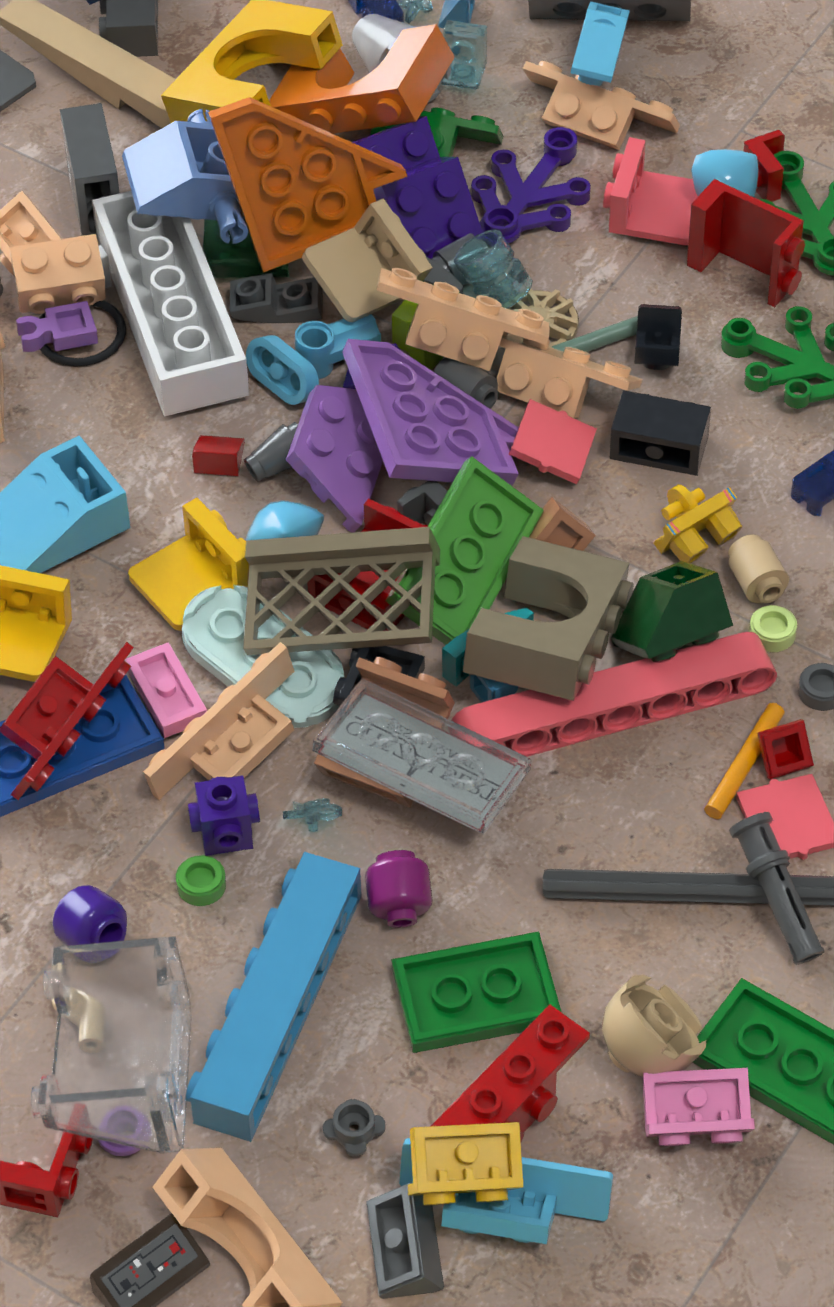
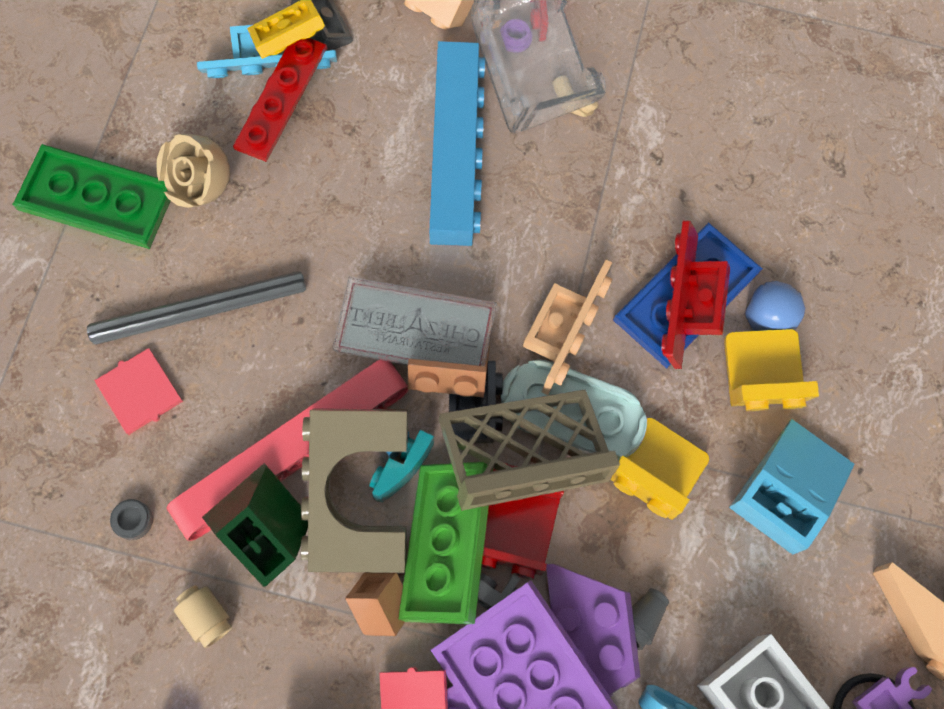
camera: 155 degrees right, 20 degrees up
dark purple head [52,885,127,959] -> none
bright pink plate [125,642,207,738] -> none
bright green tile [176,855,226,906] -> none
dark purple brick [188,775,260,856] -> none
red slope [192,435,245,476] -> none
medium azure piece [245,500,324,541] -> none
clear light blue plant [283,798,342,832] -> none
dark grey plate [323,1099,386,1156] -> none
magenta head [365,850,433,928] -> none
green tile [391,931,562,1053] -> none
bright pink bracket [642,1068,755,1146] -> none
yellow hips [653,484,742,564] -> none
light orange bar [704,703,785,819] -> none
dark grey pin [729,812,825,965] -> none
yellowish green tile [749,605,797,652] -> none
red slope [757,719,814,779] -> none

